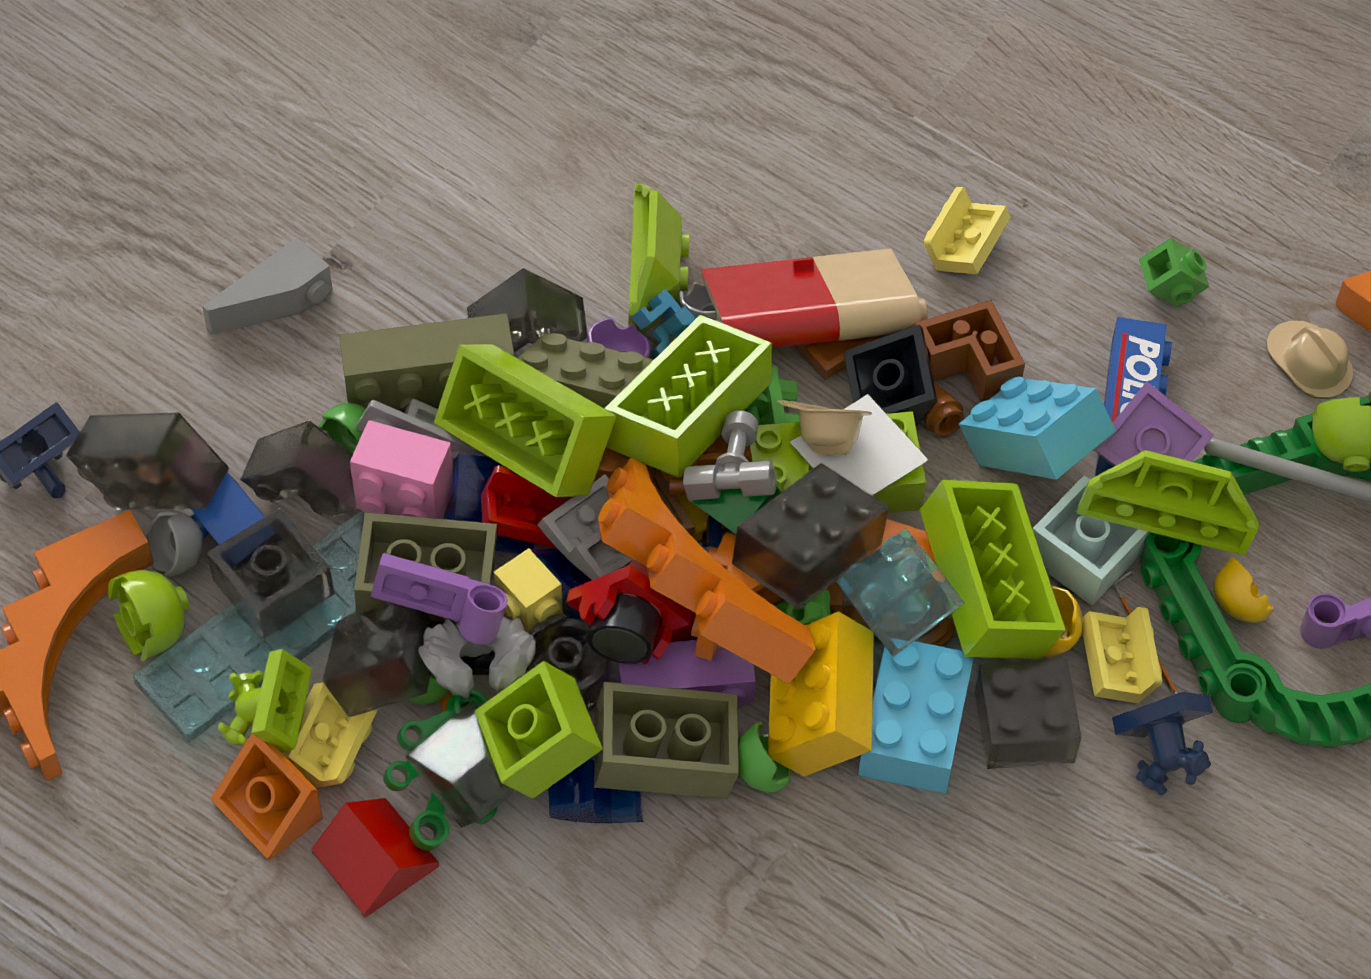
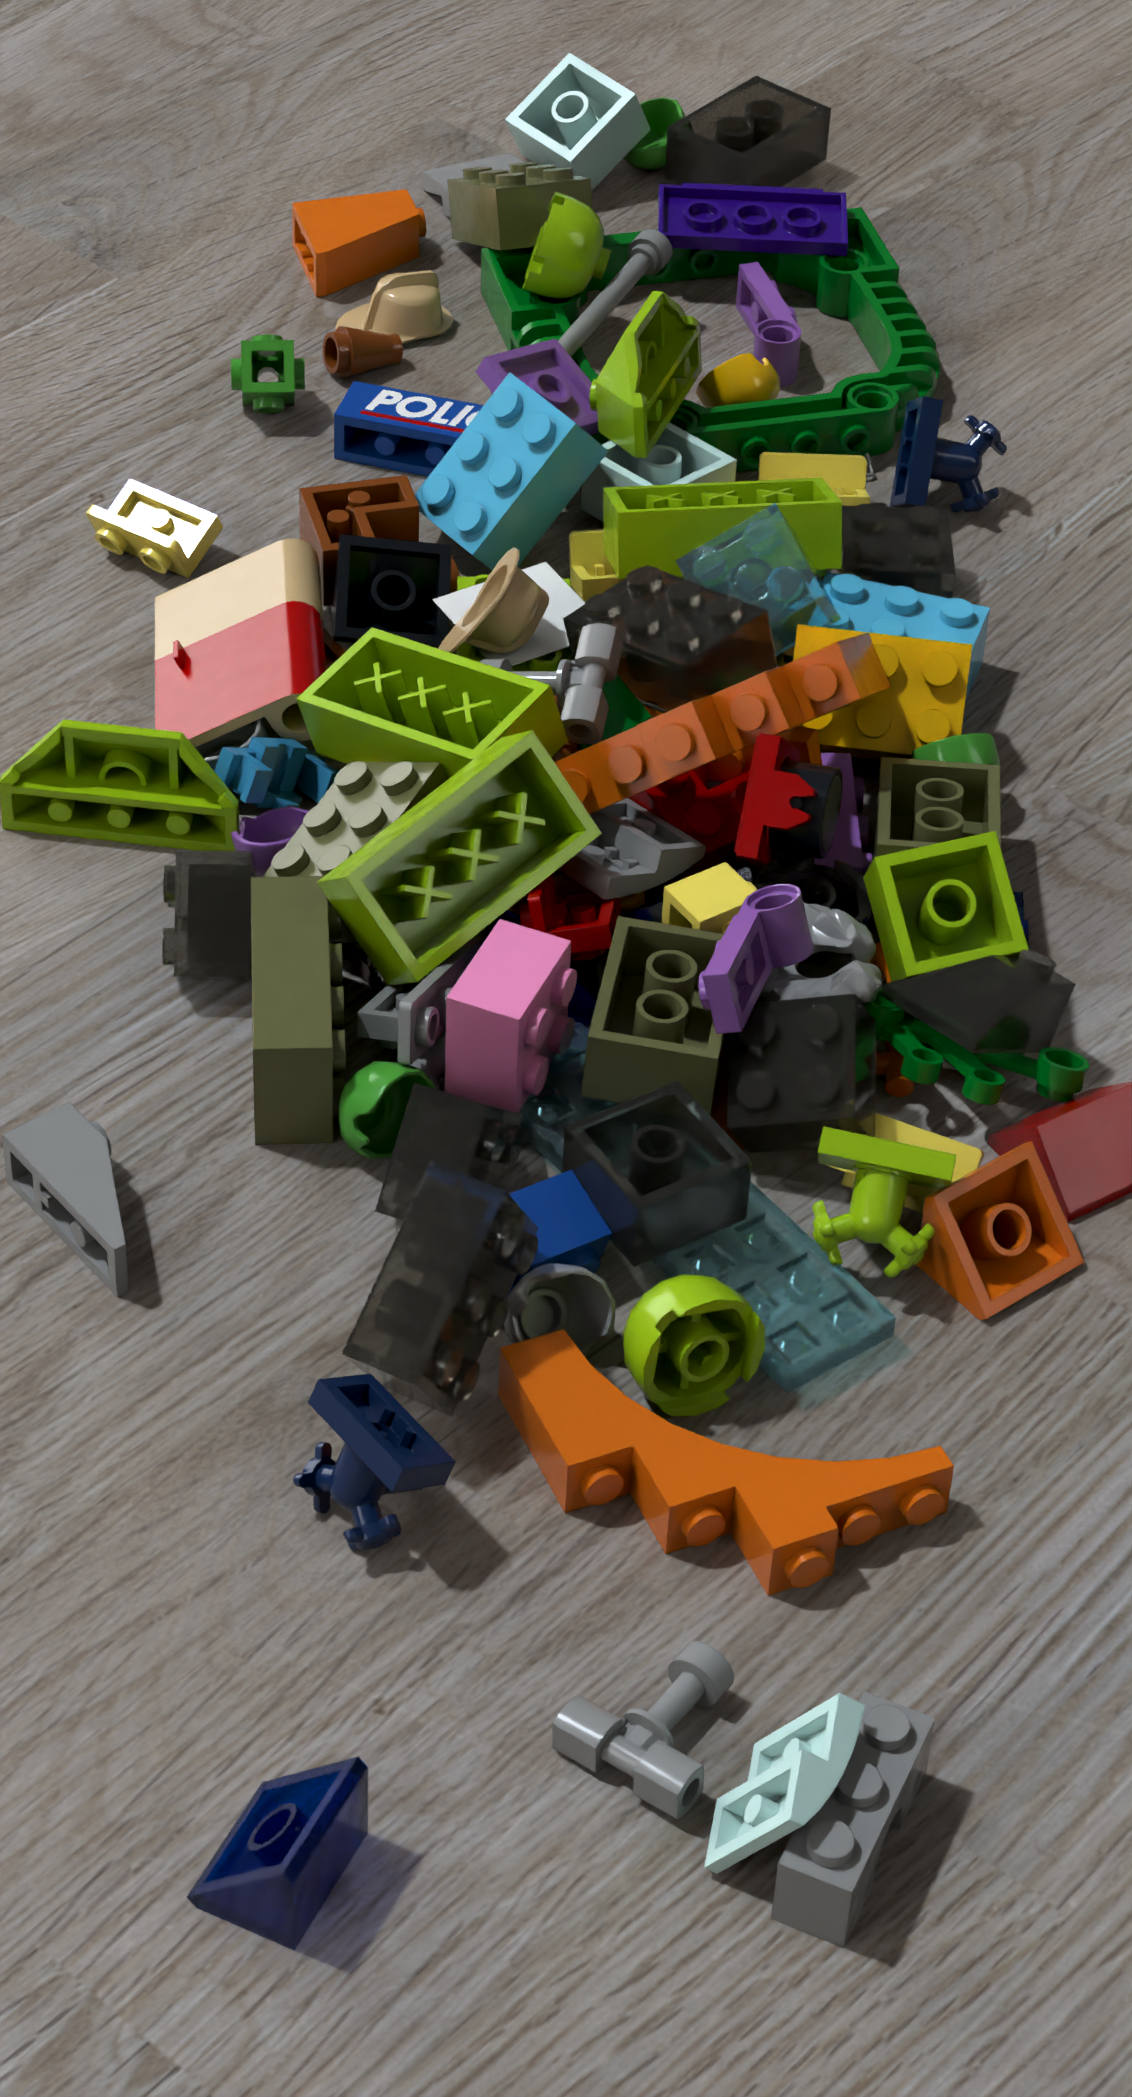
camera: 85 degrees left, 15 degrees down
none -> dark orange cone [323,326,403,378]

